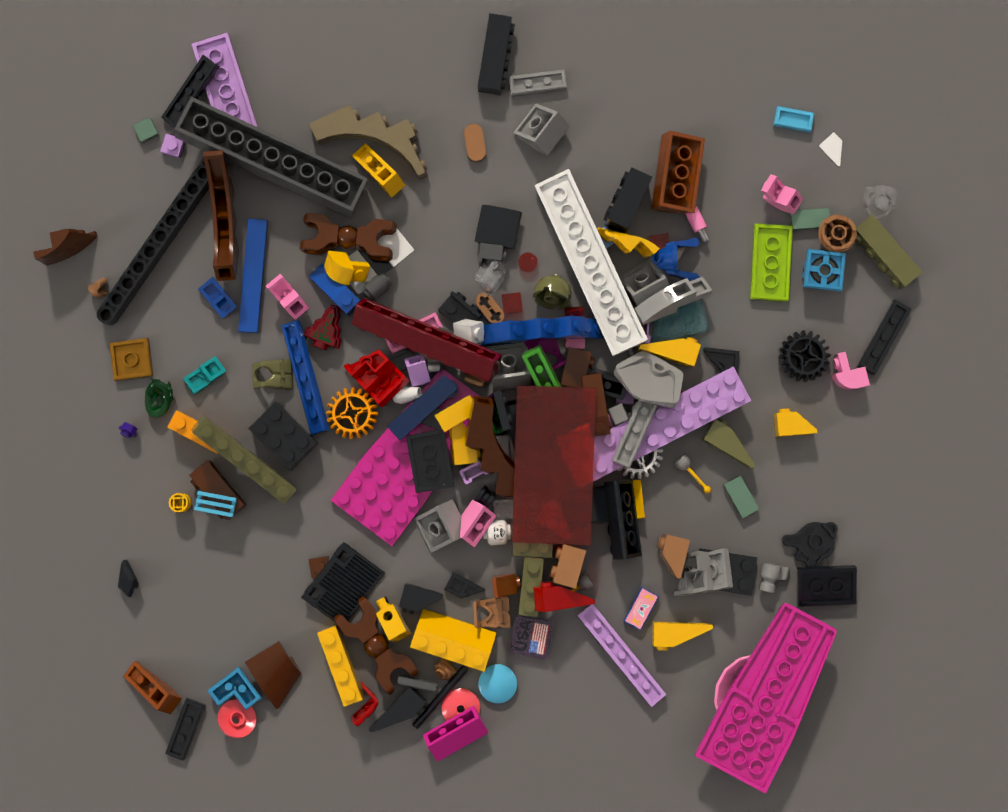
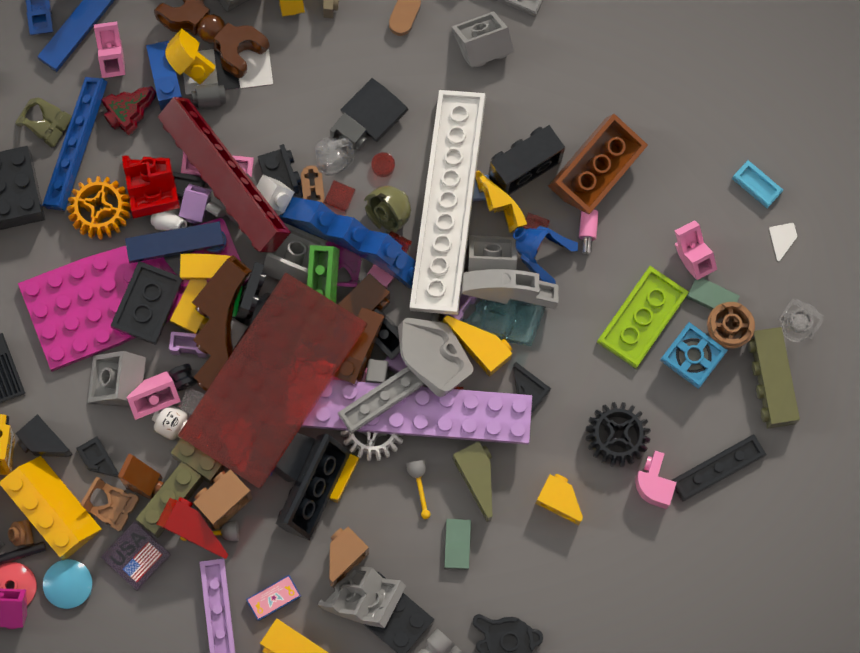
camera: 25 degrees right, 10 degrees down
medium nougat slope [464,374,485,388] -> none

